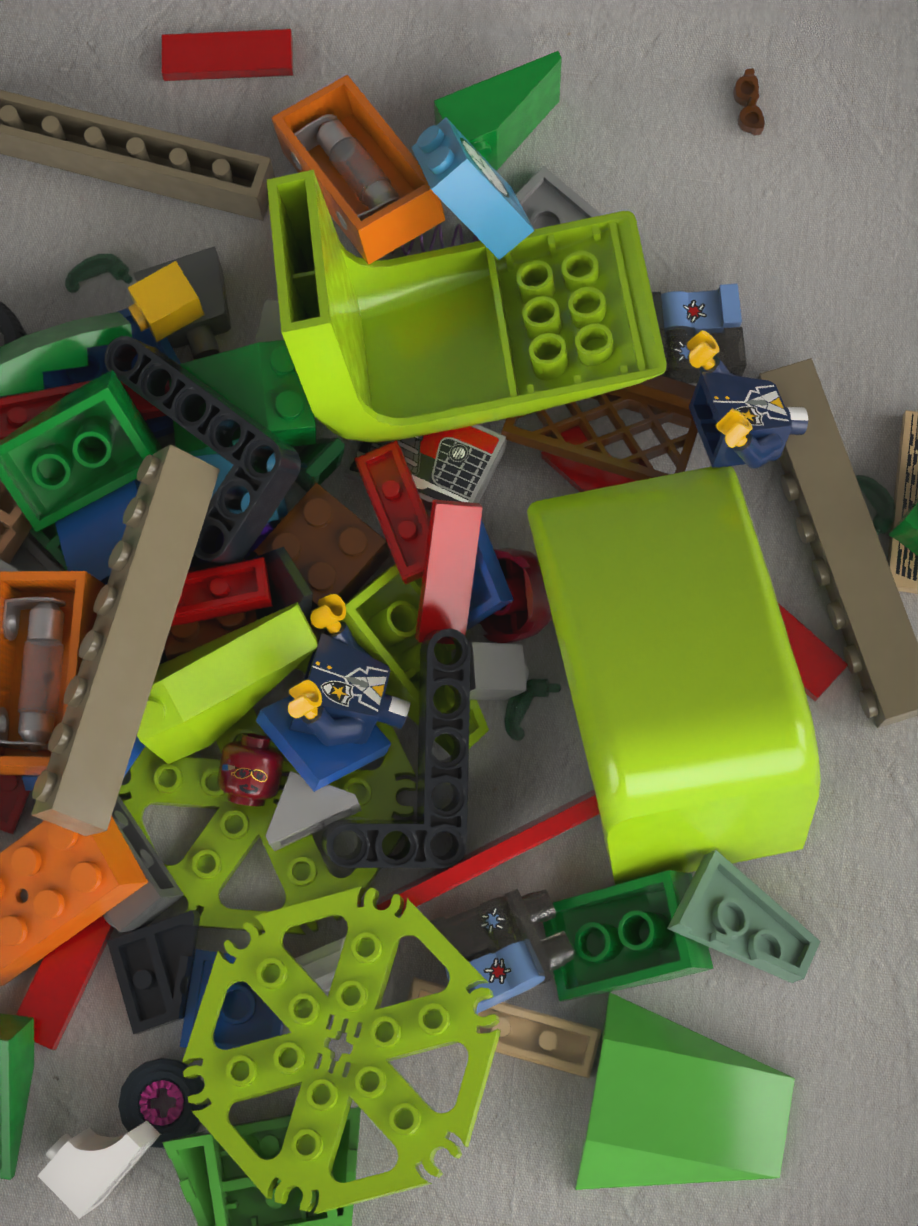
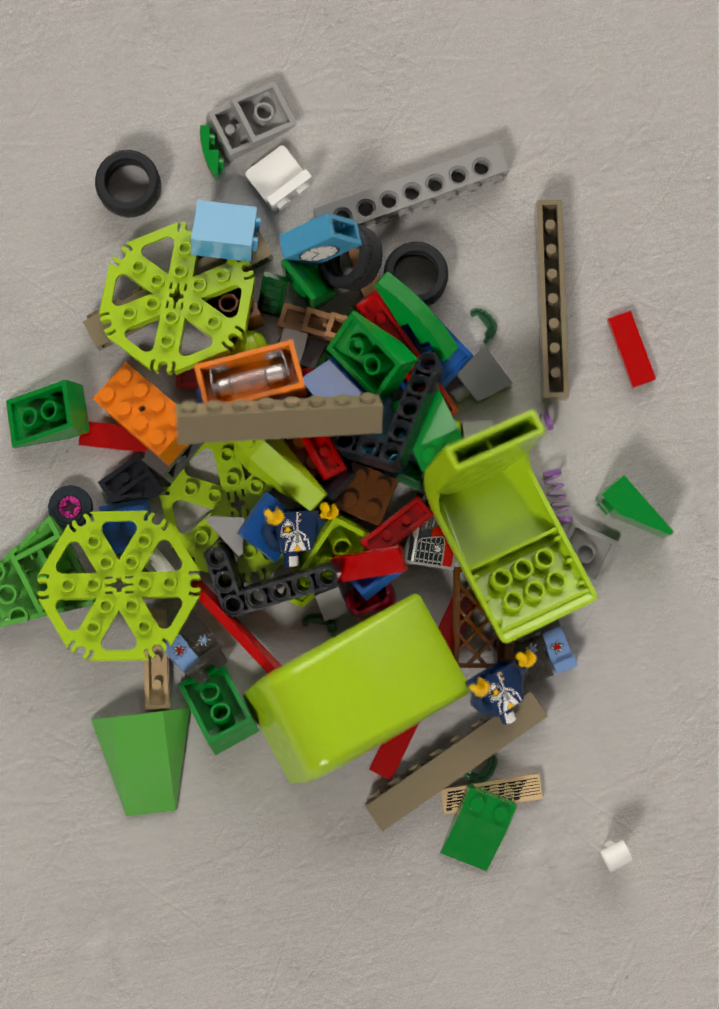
camera: 65 degrees right, 10 degrees up
white arch [38,1121,161,1219] -> none
yellow brick [127,261,205,342] -> none
dark red head [217,733,284,807] -> none
orange piece [271,75,446,265] -> none
dark azure brick [411,117,535,260] -> none
sand green wing [667,850,821,983] -> none
reddish brown piece [733,68,765,136] -> none

